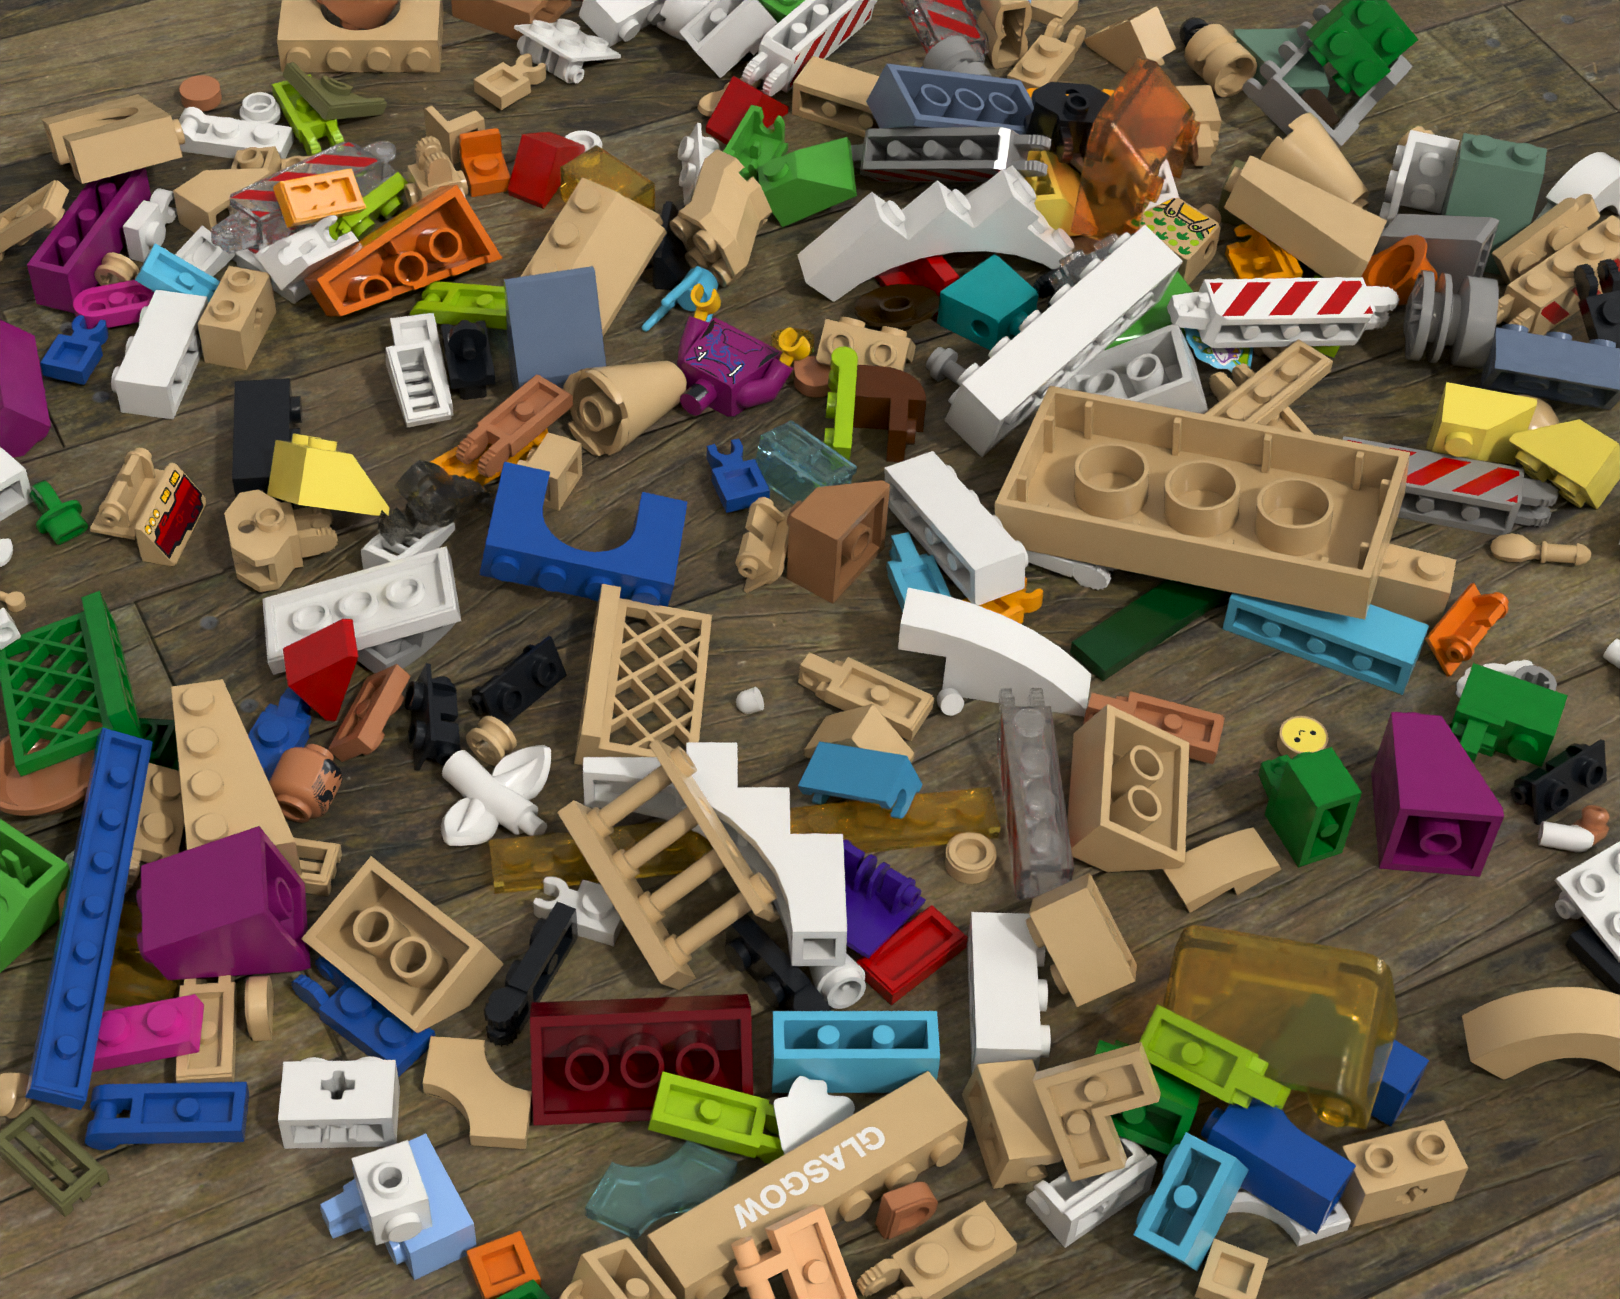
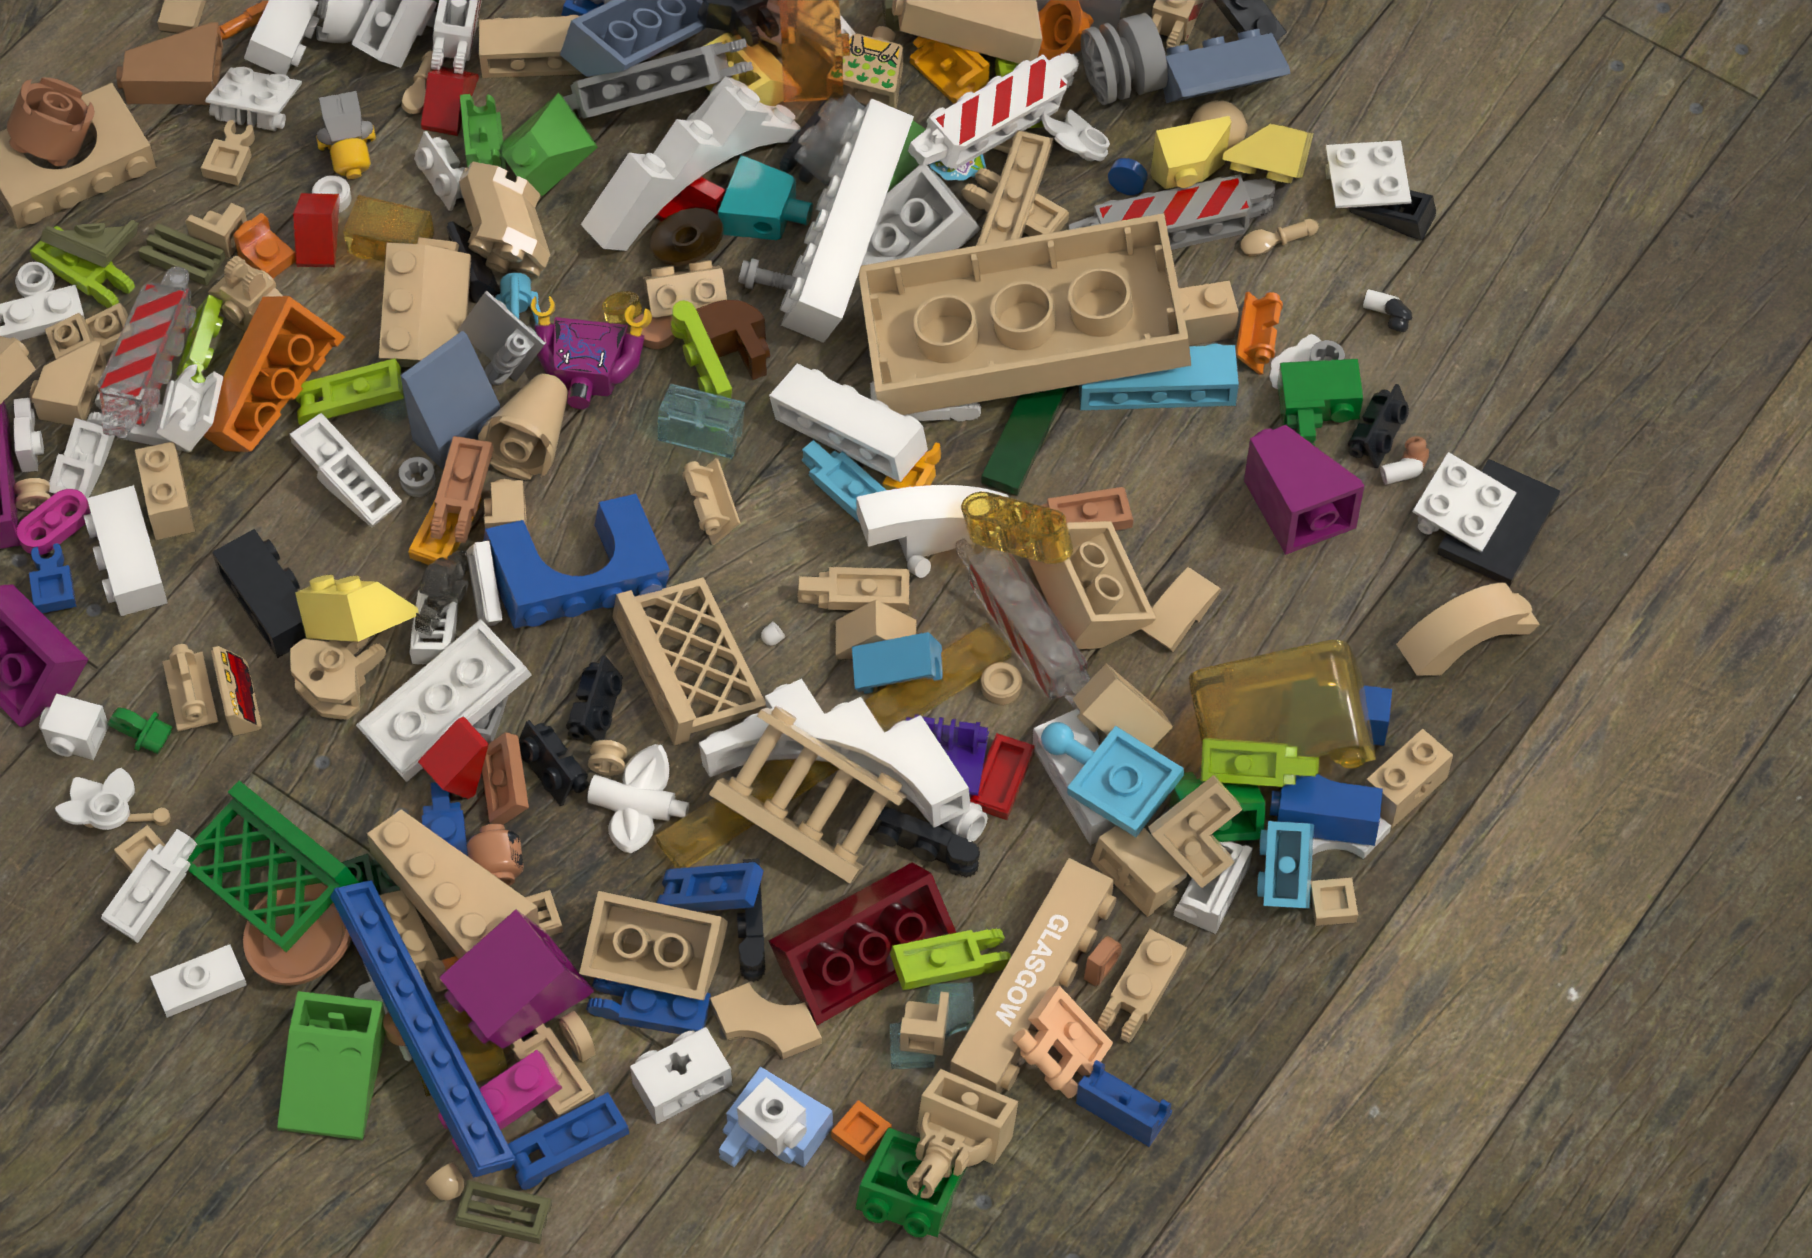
camera: 25 degrees left, 10 degrees up
medium azure plate [135,243,220,303] -> none
light orange plate [273,168,366,228] -> none
black hips [441,320,496,400] -> none
white plate [533,877,624,946] -> none
blue plate [706,438,770,513] -> none
medium azure brick [771,1011,940,1093] -> none
white sticker [774,1076,855,1155] -> none
medium nougat slope [785,480,890,604] -> none
green hinge [1258,747,1362,868] -> none
light yellow tile [1277,716,1329,759] -> none
none -> olive tile [138,223,226,286]
none -> piece [316,91,376,179]
none -> light grey bush [399,457,436,497]
none -> light grey hinge [457,291,546,385]
none -> white tile [466,541,502,627]
none -> blue plate [656,862,764,912]
none -> tan panel [900,992,949,1056]
none -> clear yellow beam [961,491,1074,564]
none -> medium azure plate [1041,722,1184,837]
none -> white plate [1042,109,1110,161]
none -> blue tile [1108,158,1148,195]

